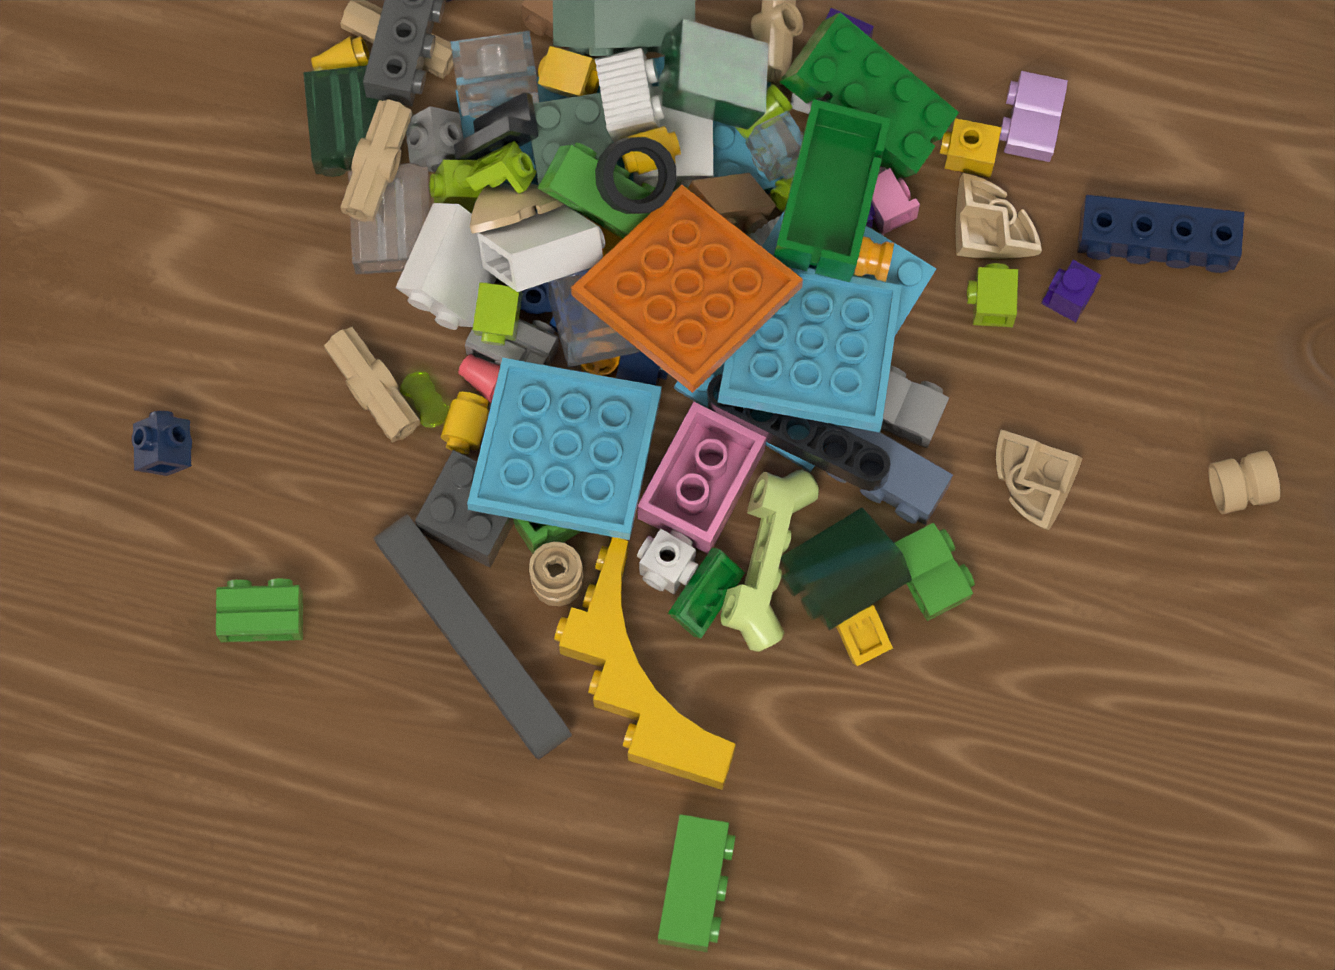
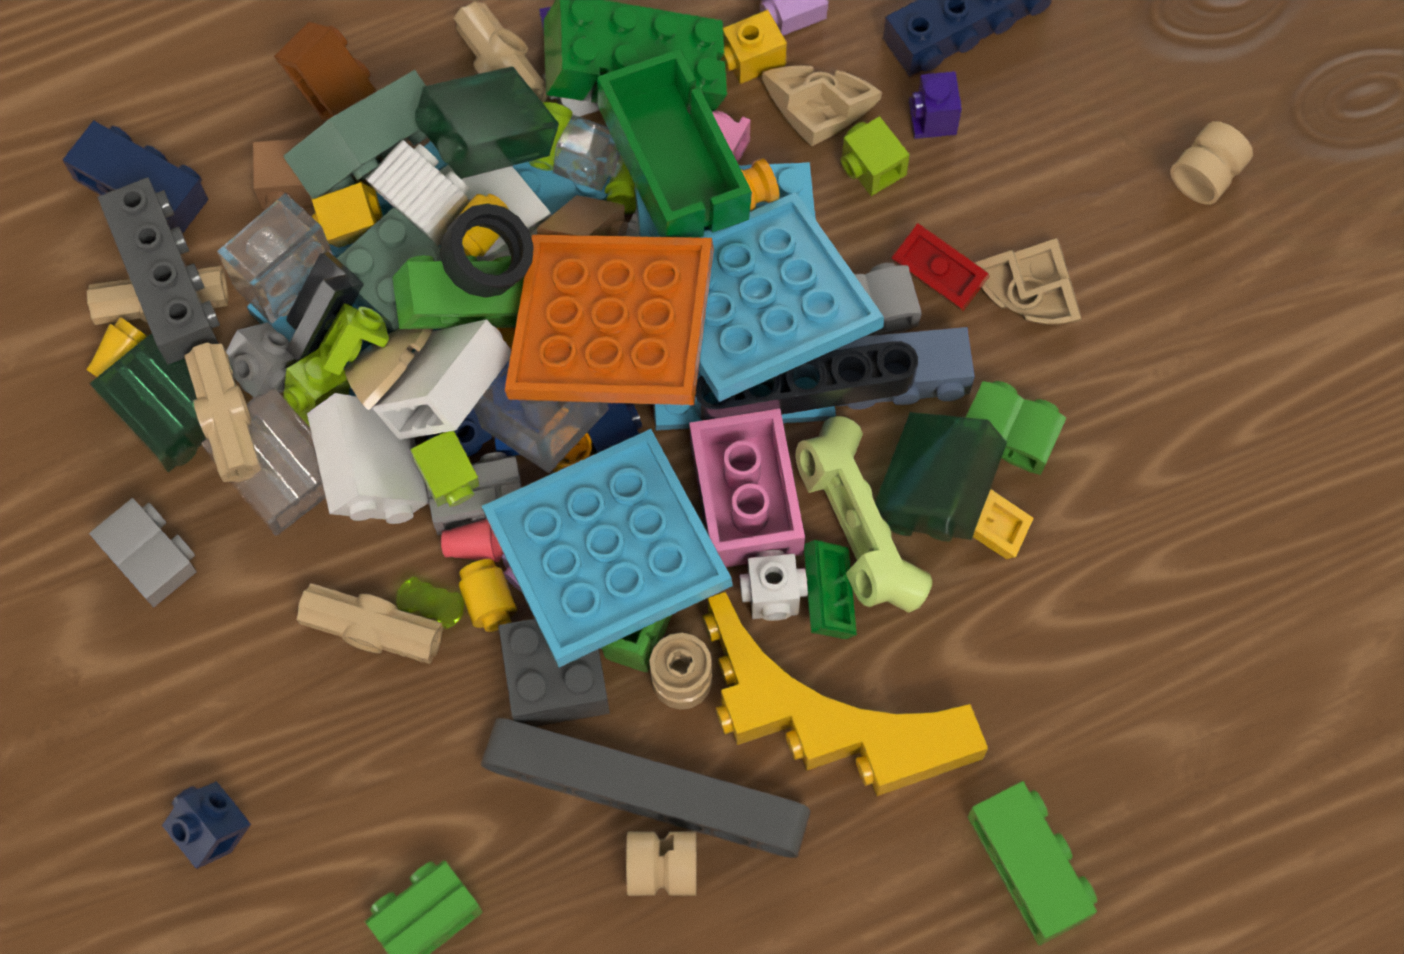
camera: 35 degrees left, 5 degrees down
none -> light grey brick [89,498,197,608]
none -> tan wheel [627,831,697,896]
none -> red plate [891,223,990,312]

